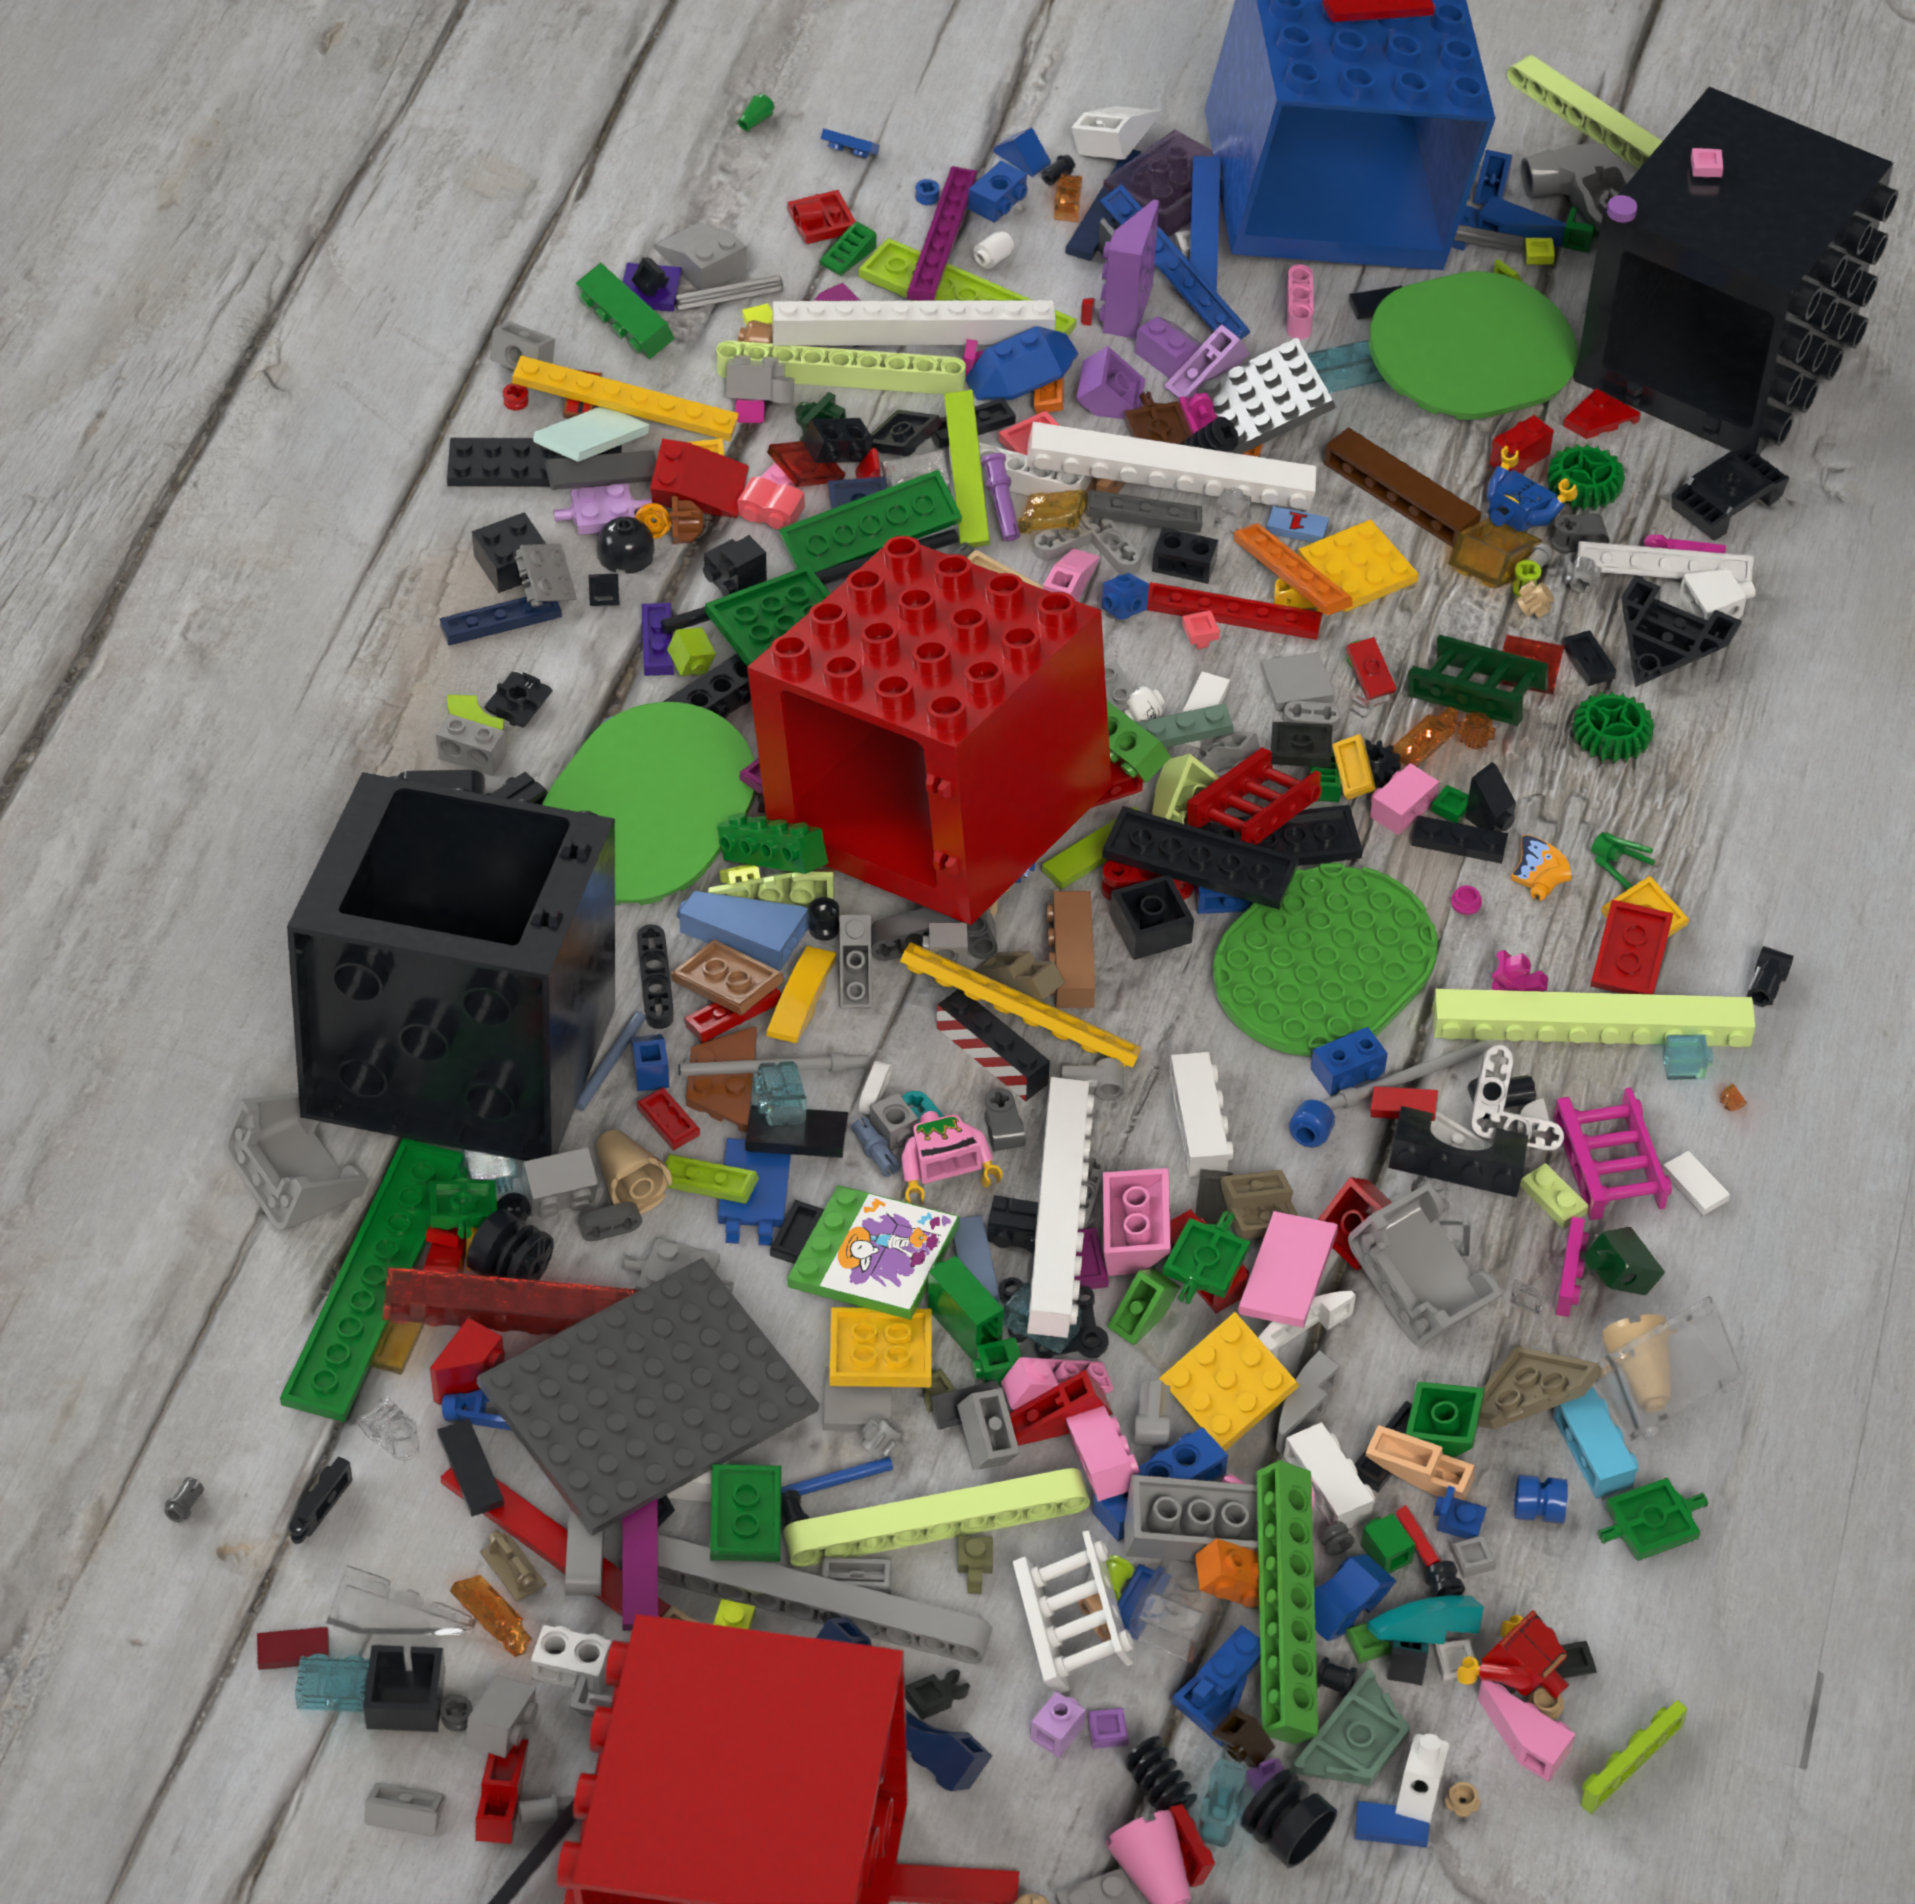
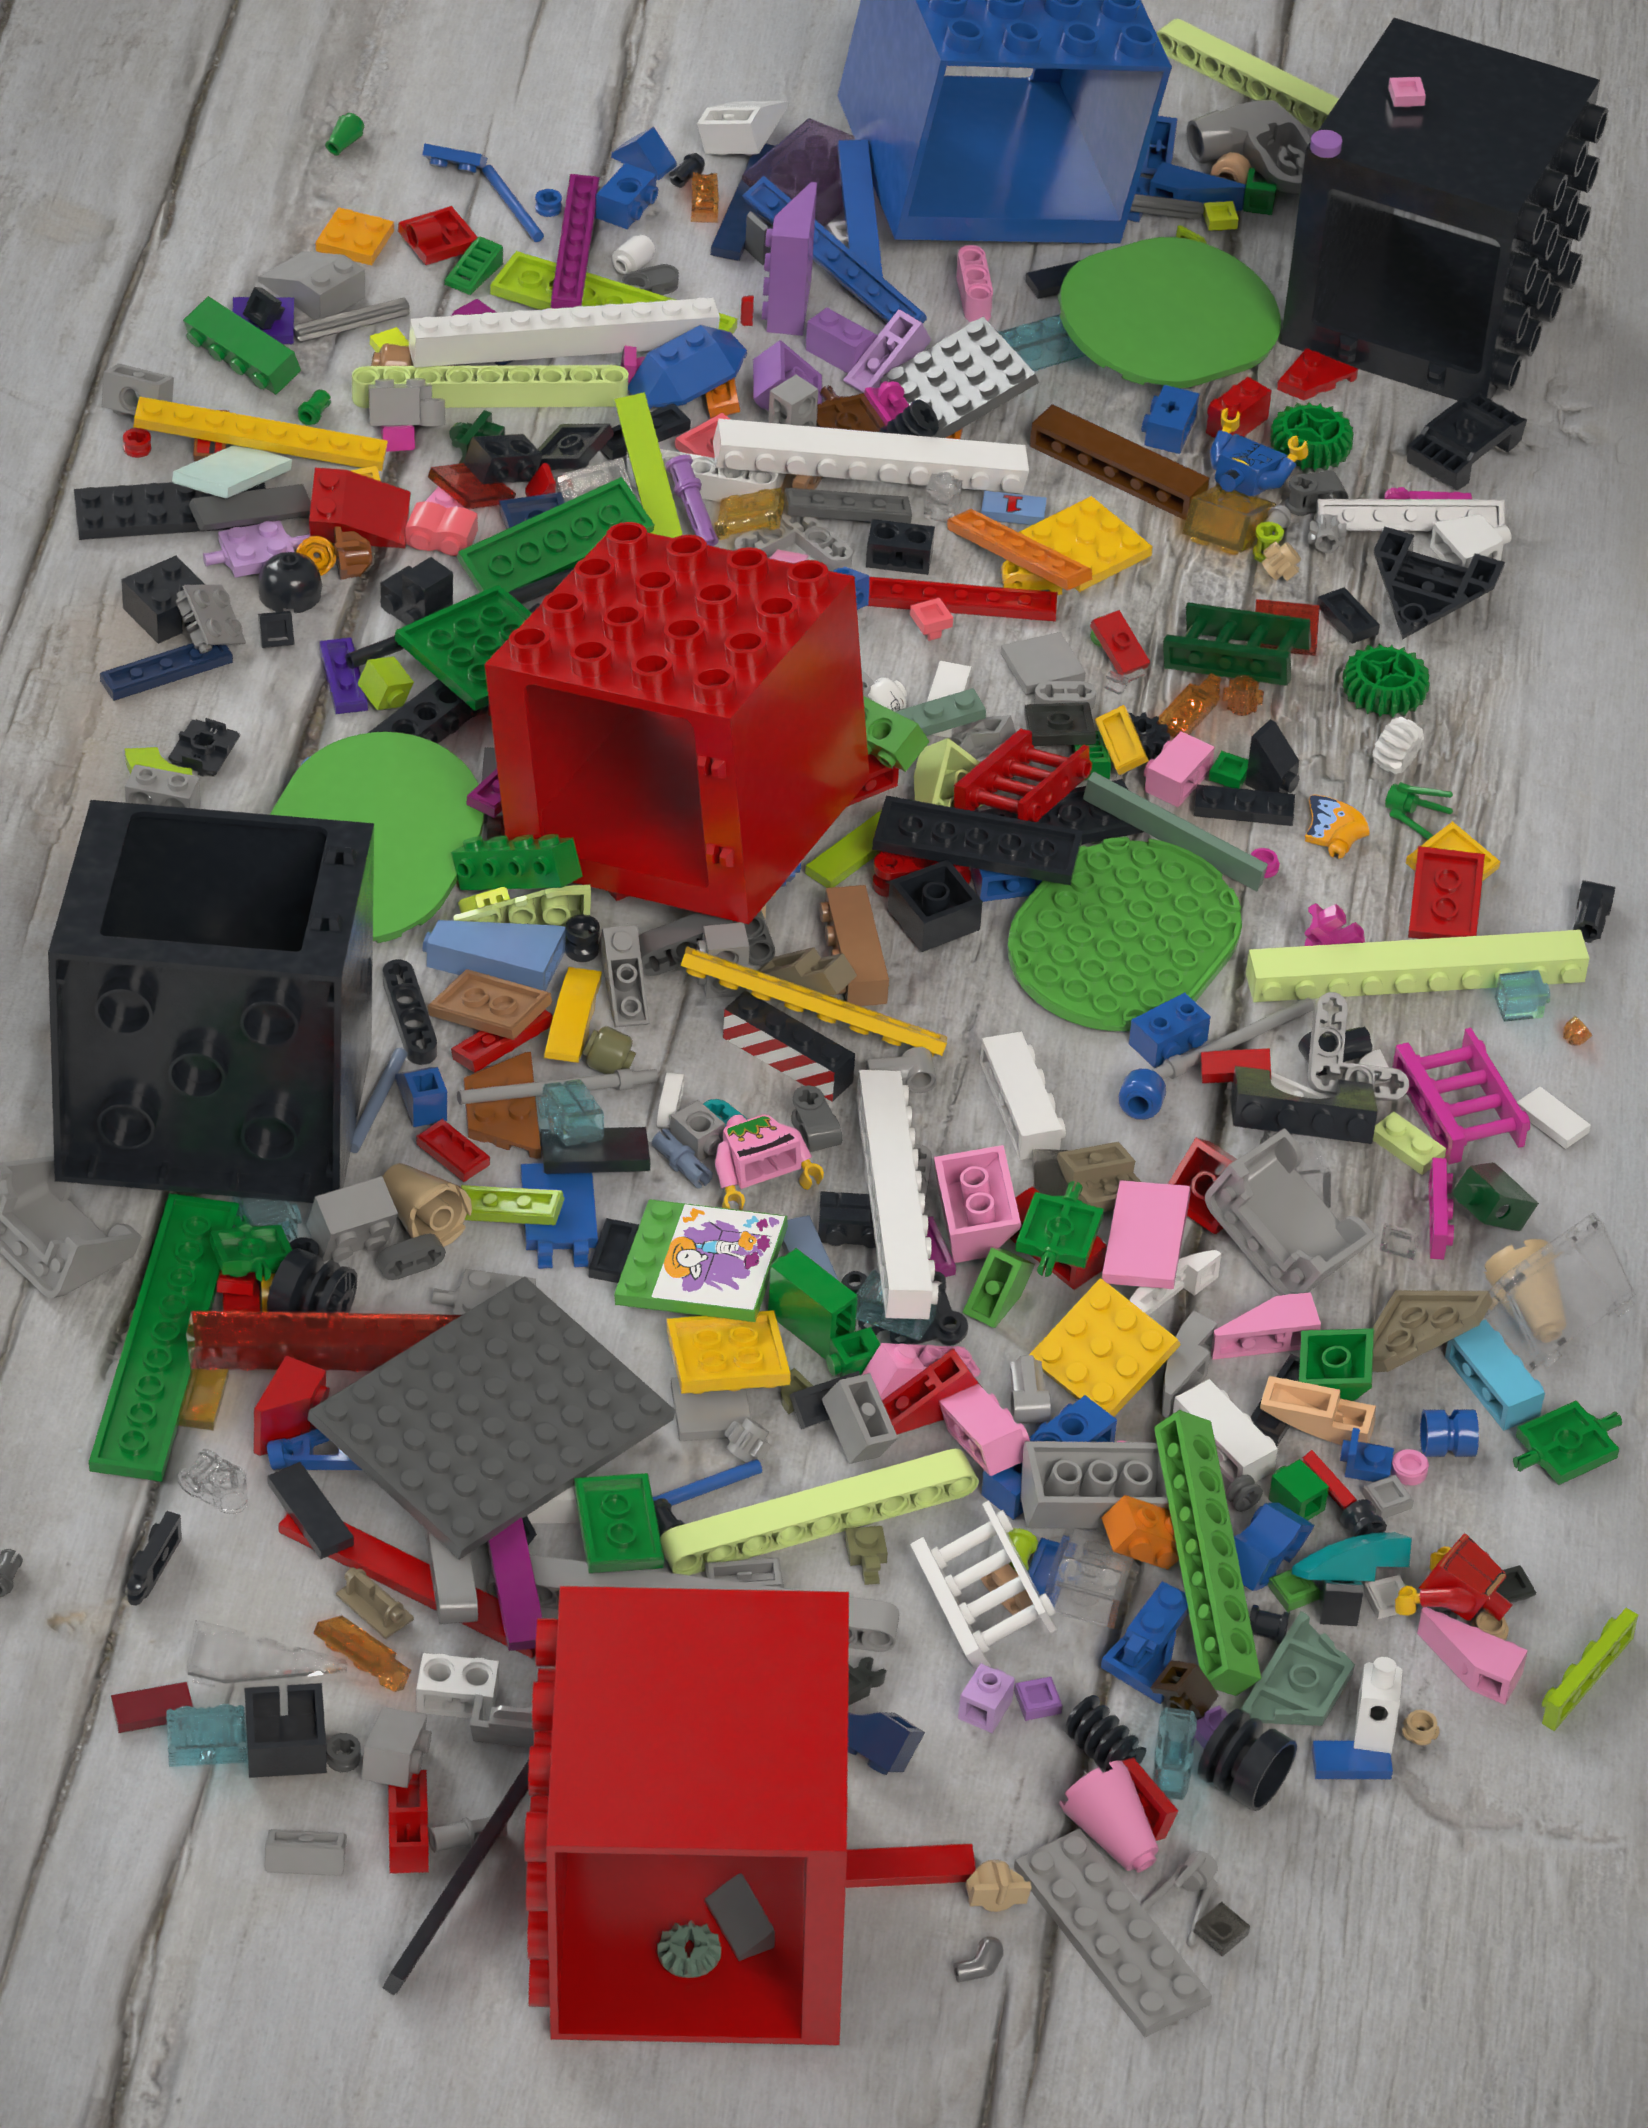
camera: 10 degrees left, 5 degrees down
none -> green pin [298,389,332,425]
none -> light orange plate [315,207,394,266]
none -> blue bar [482,165,544,242]
none -> olive head [583,1026,636,1074]
none -> dark grey piece [622,264,679,295]
none -> light grey brick [768,375,818,427]
none -> sand green tile [1083,772,1268,892]
none -> blue brick [1141,385,1200,454]
none -> light nougat head [1210,152,1252,184]
none -> bright pink slope [1211,1292,1321,1360]
none -> white gear [1373,717,1424,774]
none -> bright pink tile [1391,1449,1429,1486]

